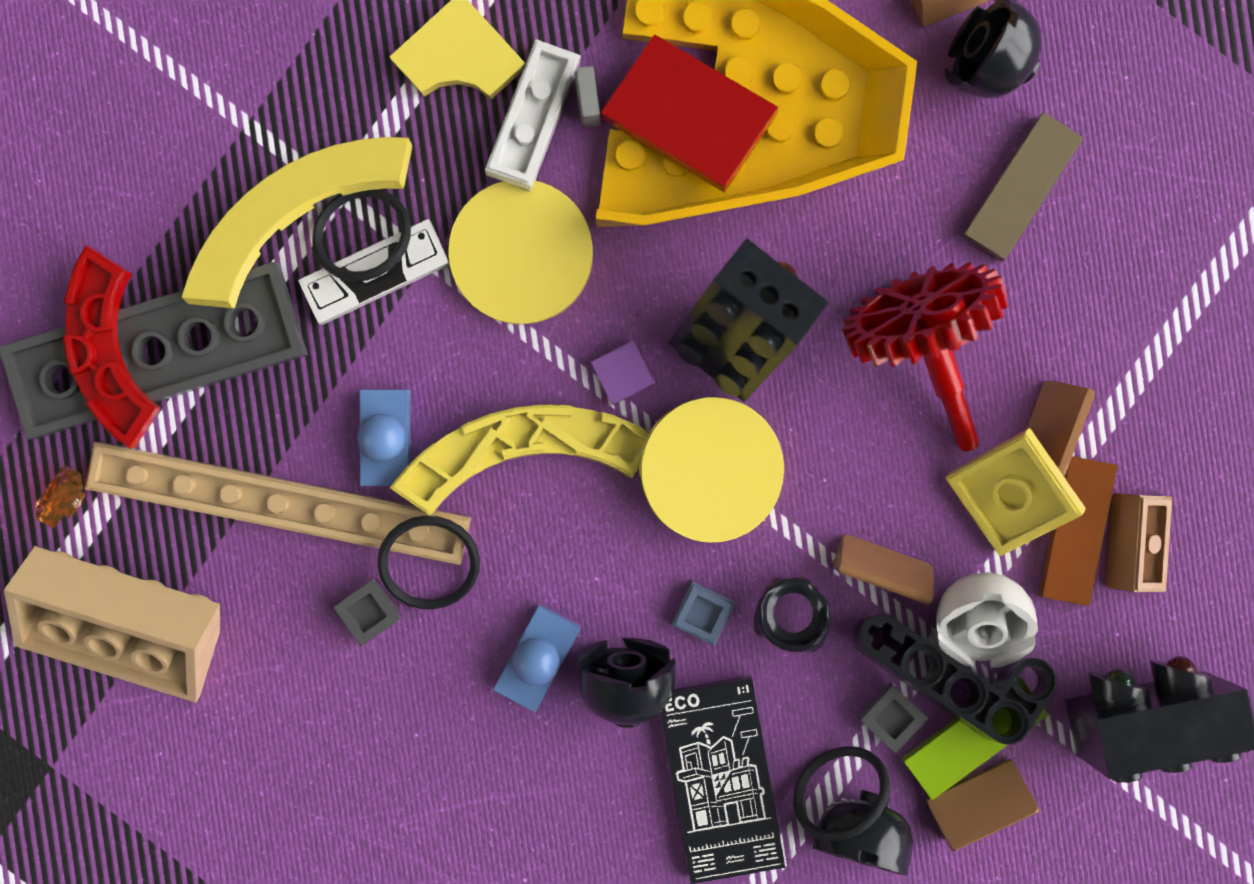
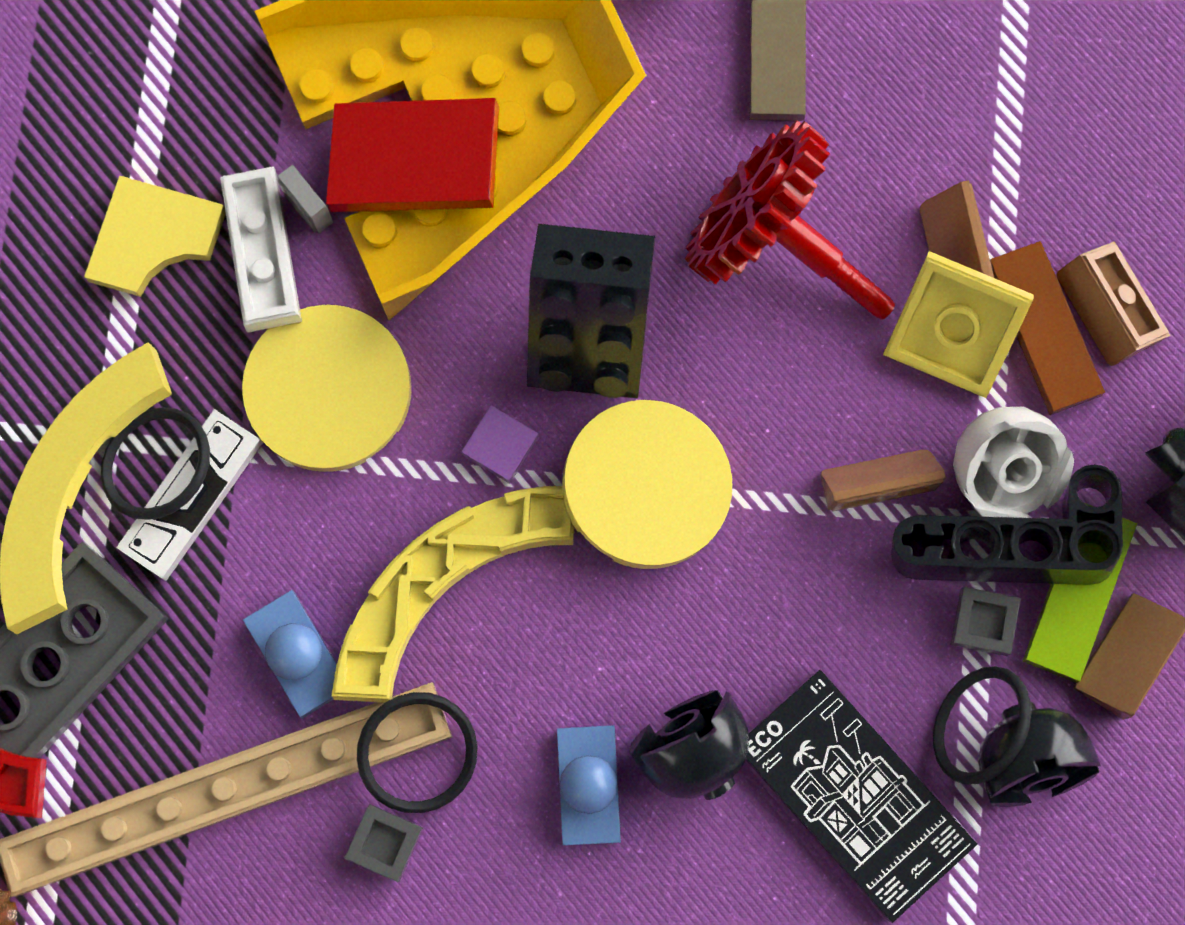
camera: 30 degrees left, 10 degrees down
sand blue tile [671,580,735,646] -> none
black piece [754,576,831,652] -> none

